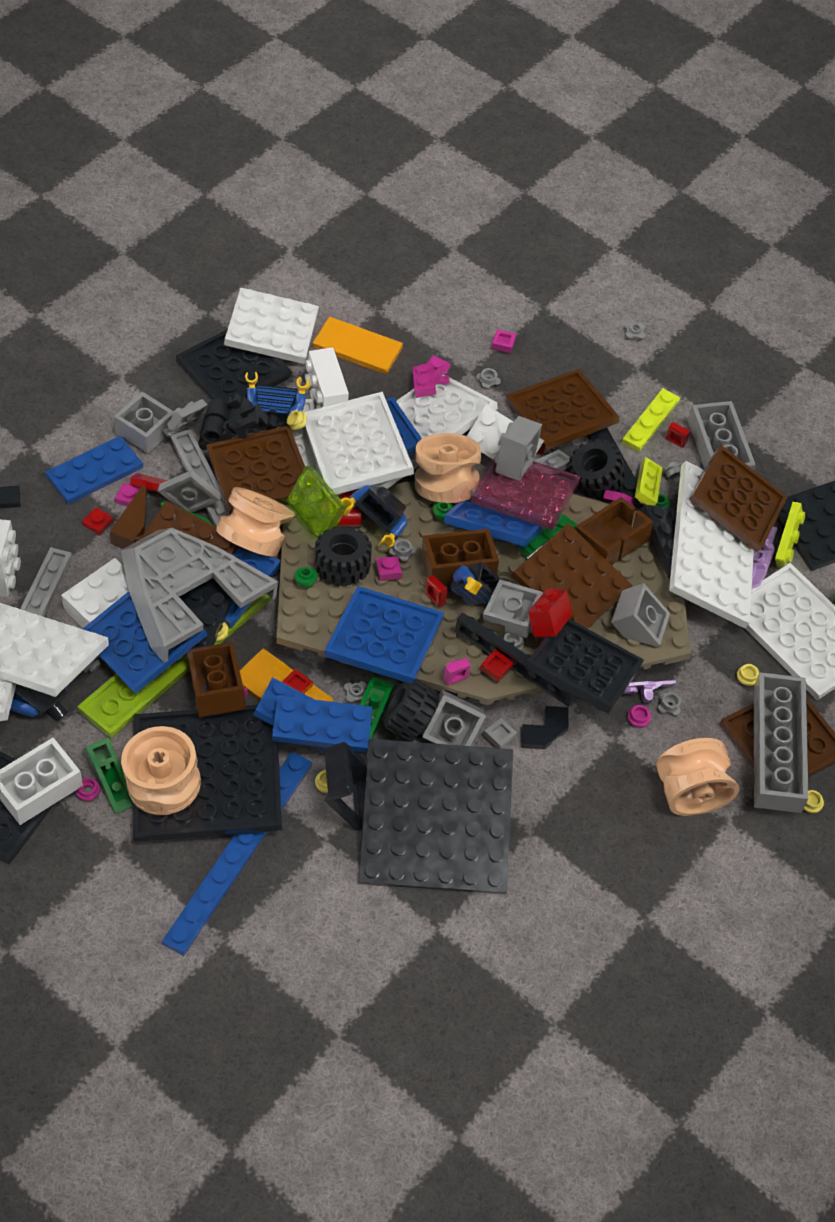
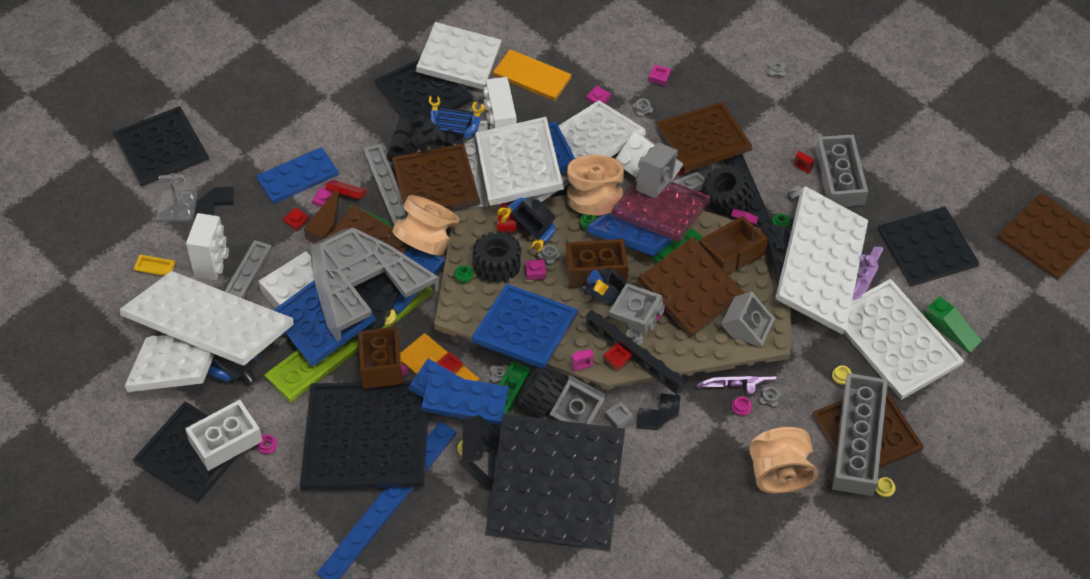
camera: 10 degrees right, 0 degrees up
green slope [82,737,133,814] -> none
light grey brick [114,392,173,454] -> none
light nougat piece [121,726,201,815] -> none
light grey plate [158,470,221,512] -> none
light grey plate [163,399,208,437] -> none
light yellow plate [287,410,307,431] -> none
clear neon green plate [287,466,347,539] -> none
dark pink plate [413,363,450,398] -> none
red tile [425,575,447,608] -> none
black plate [524,619,644,714] -> none
red brick [528,588,572,637] -> none
neon yellow plate [622,388,680,453] -> none
neon yellow plate [635,457,663,506] -> none
reddish brown plate [689,445,787,552] -> none
neon yellow plate [775,502,805,568] -> none

